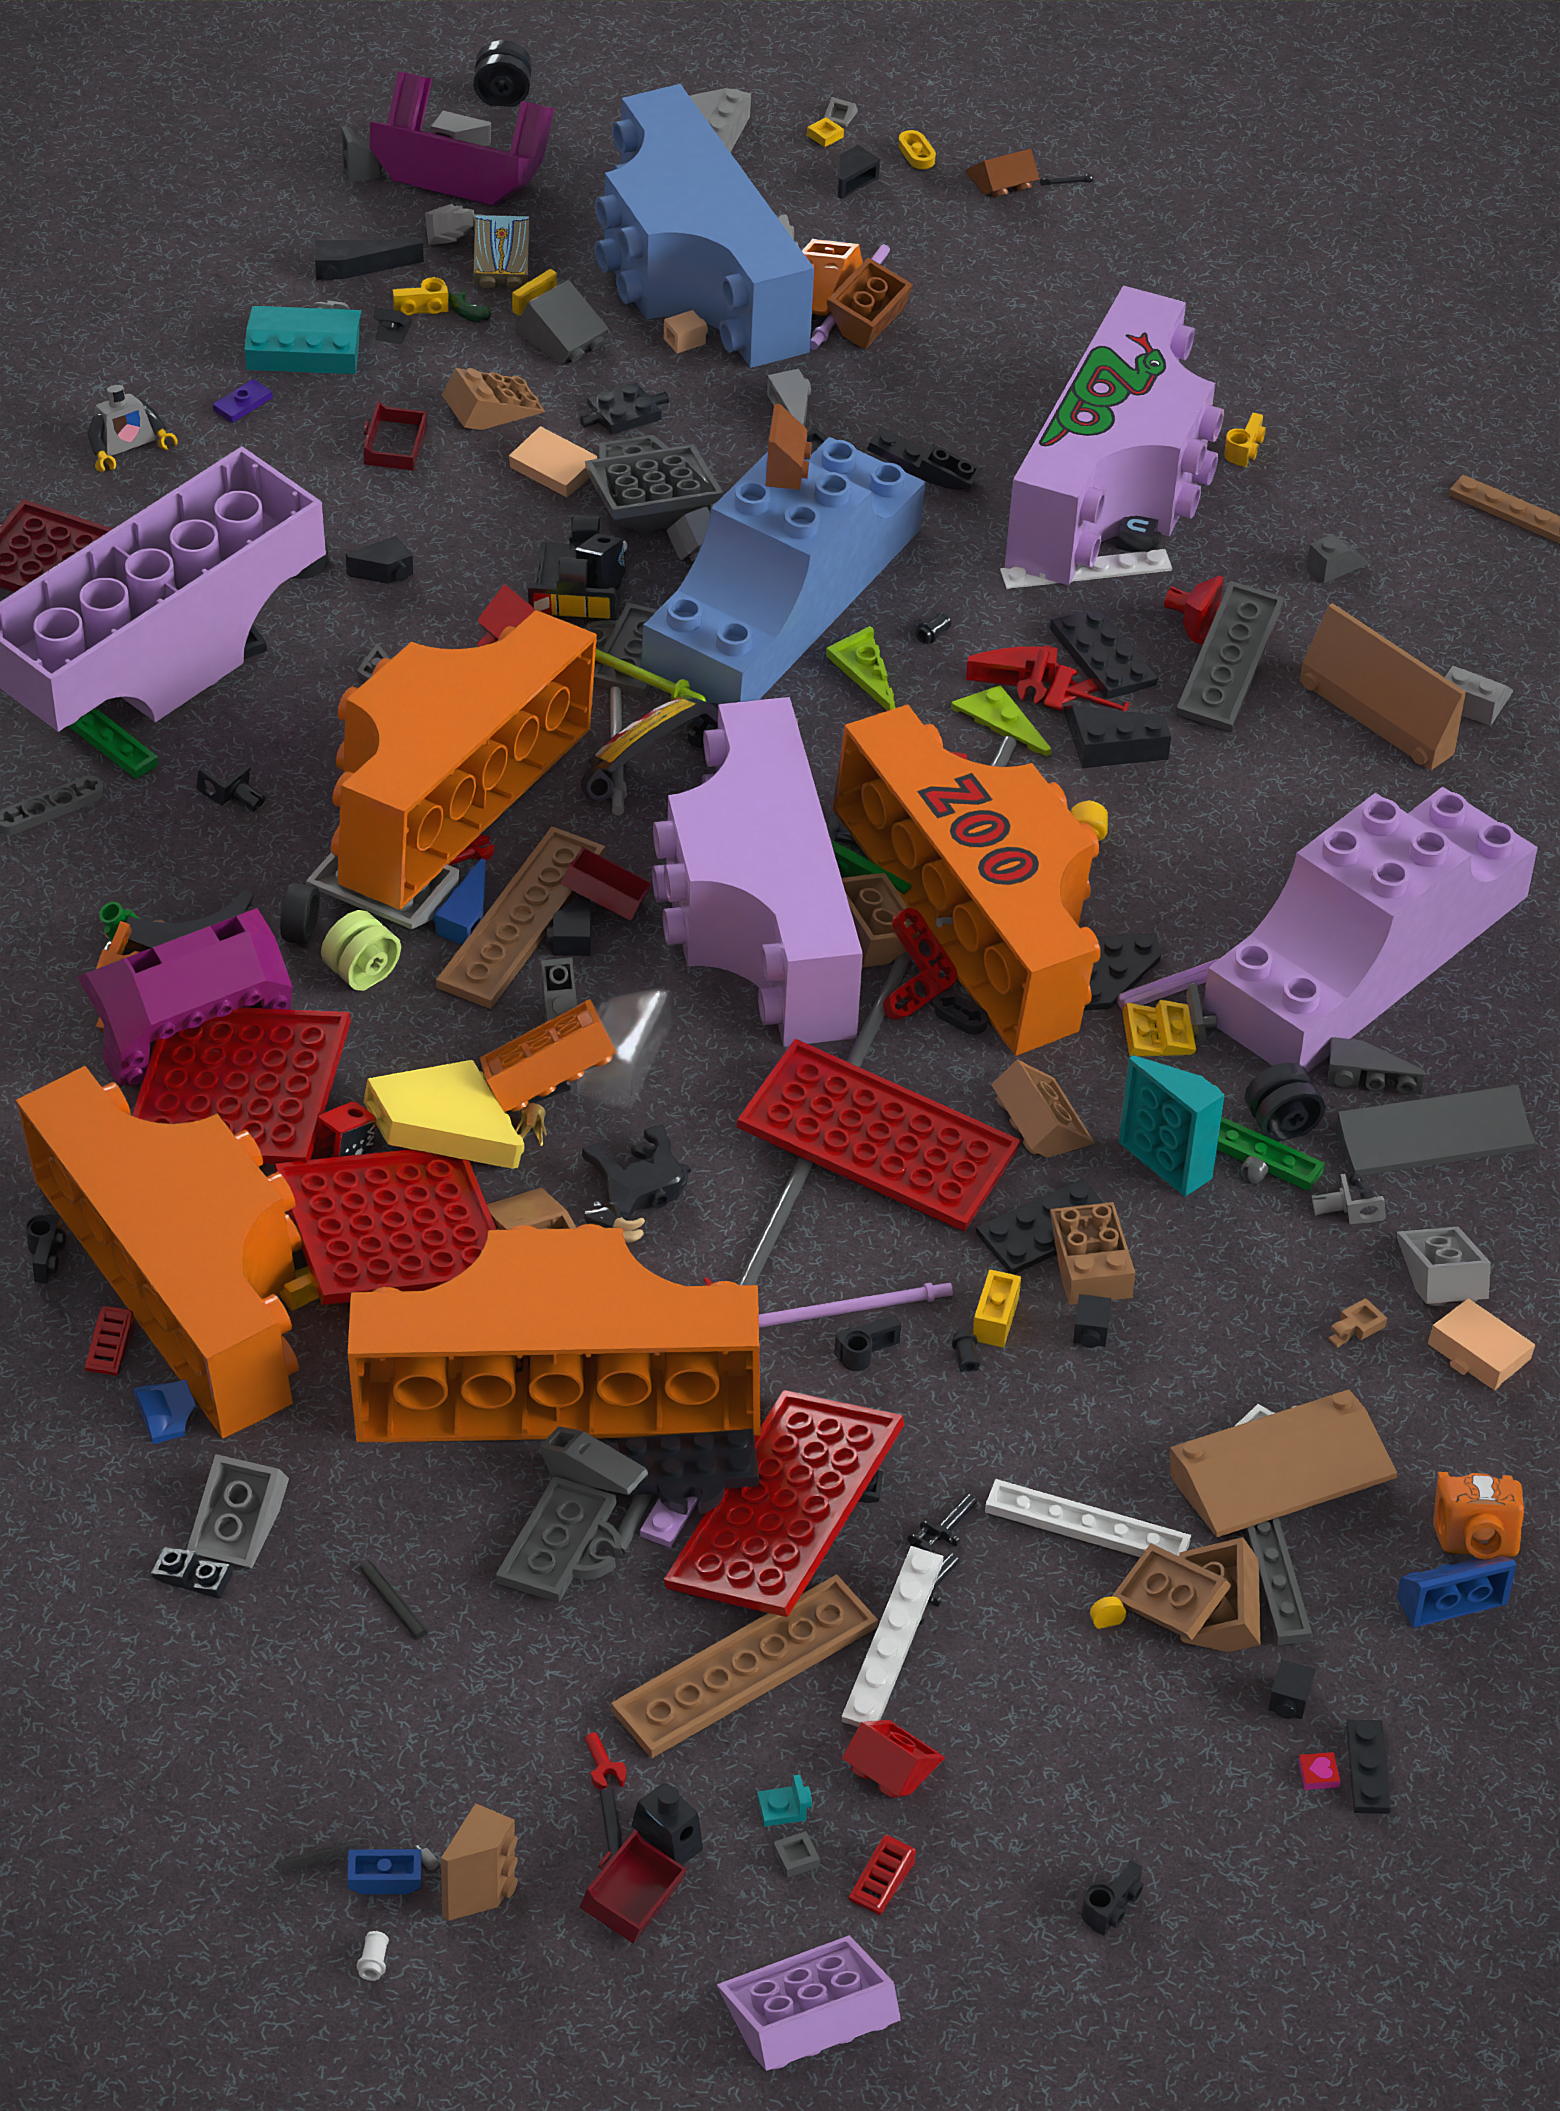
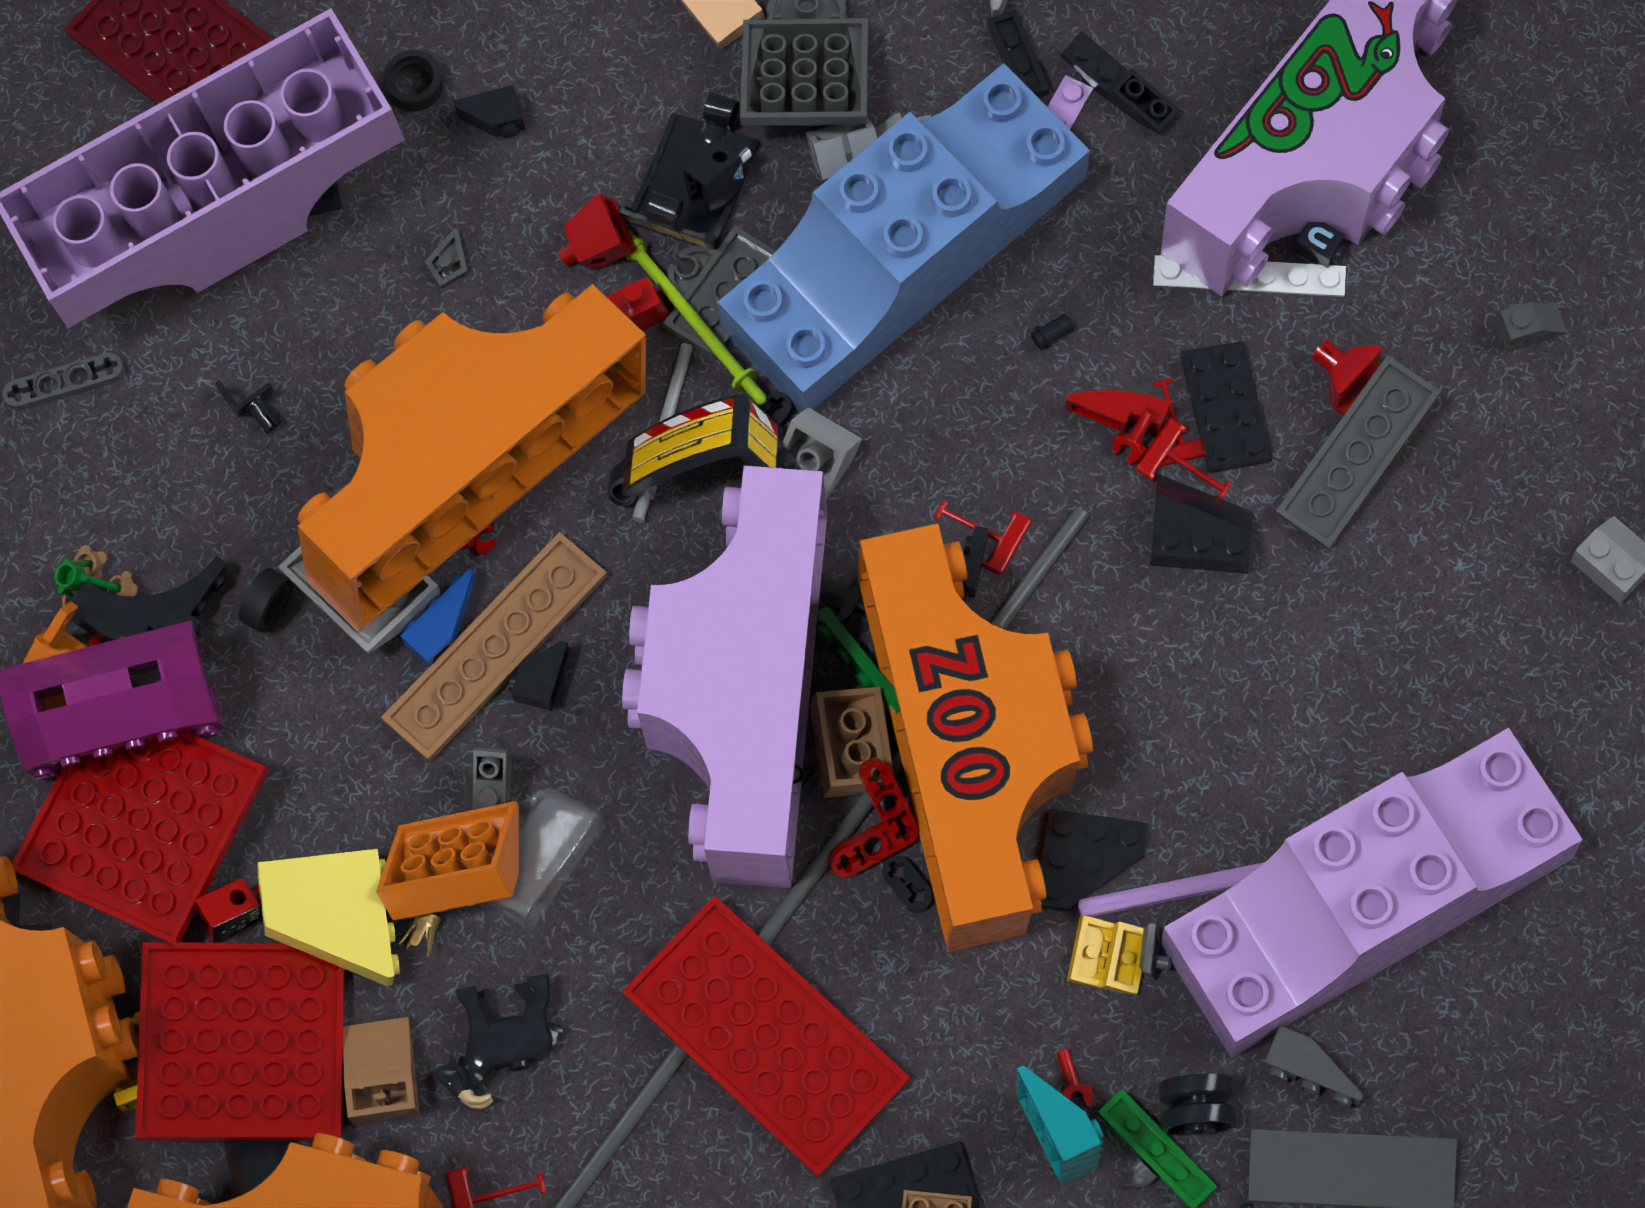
camera: 25 degrees right, 25 degrees up
green plate [68,708,158,779] -> none
yellowish green wheel [321,910,401,991] -> none
dark red container [560,847,652,921] -> none
dark orange slope [765,403,812,490] -> none
lime wing [826,626,895,711] -> none
lime wing [951,685,1051,756] -> none
medium nougat slope [991,1059,1095,1158] -> none
yellow head [1071,800,1108,842] -> none
yellow plate [1224,413,1266,467] -> none
medium nougat slope [1300,603,1466,770] -> none

